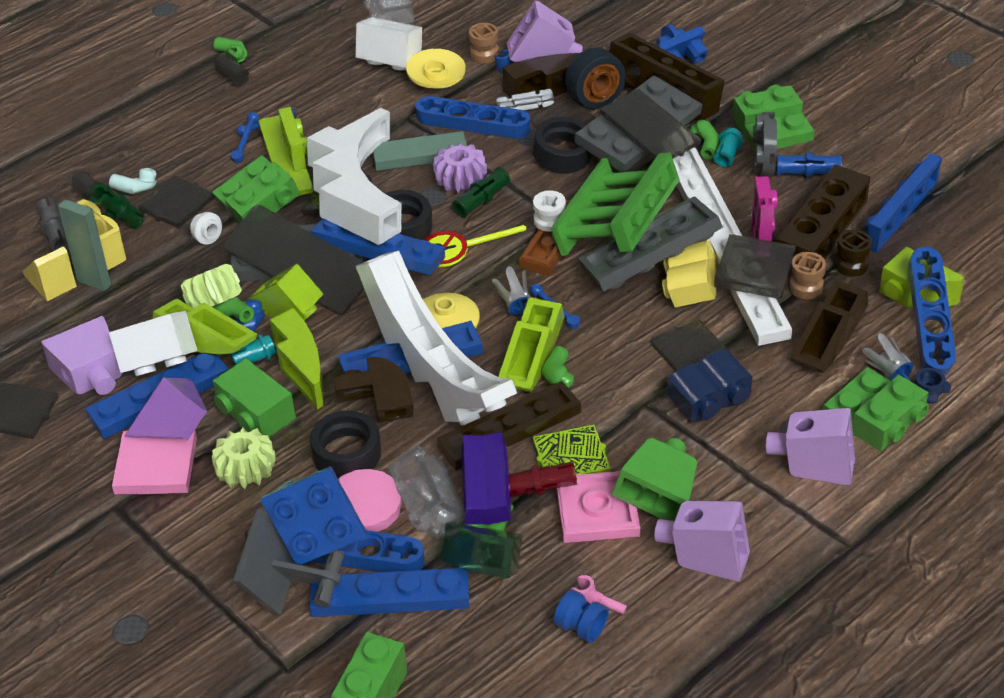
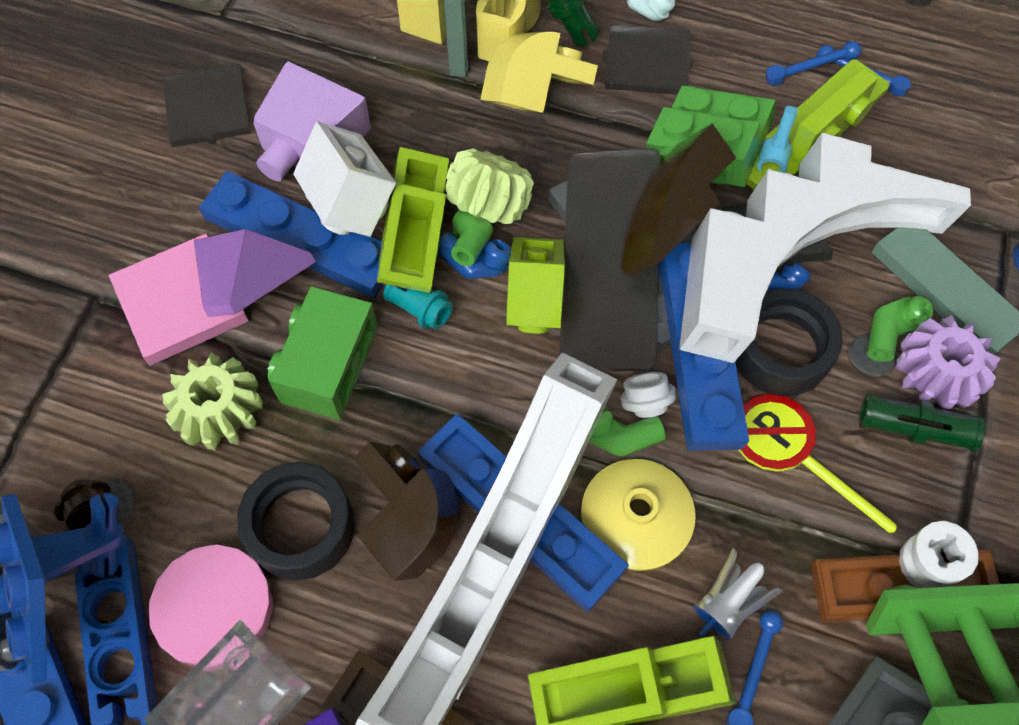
camera: 60 degrees right, 20 degrees up
white plate [190,212,222,245] -> none
lime slope [270,308,324,410] -> none
none -> light yellow brick [480,32,598,113]
none -> dark brown slope [620,123,736,277]
none -> medium azure hand [757,106,798,173]
none -> bright green arm [867,296,933,362]

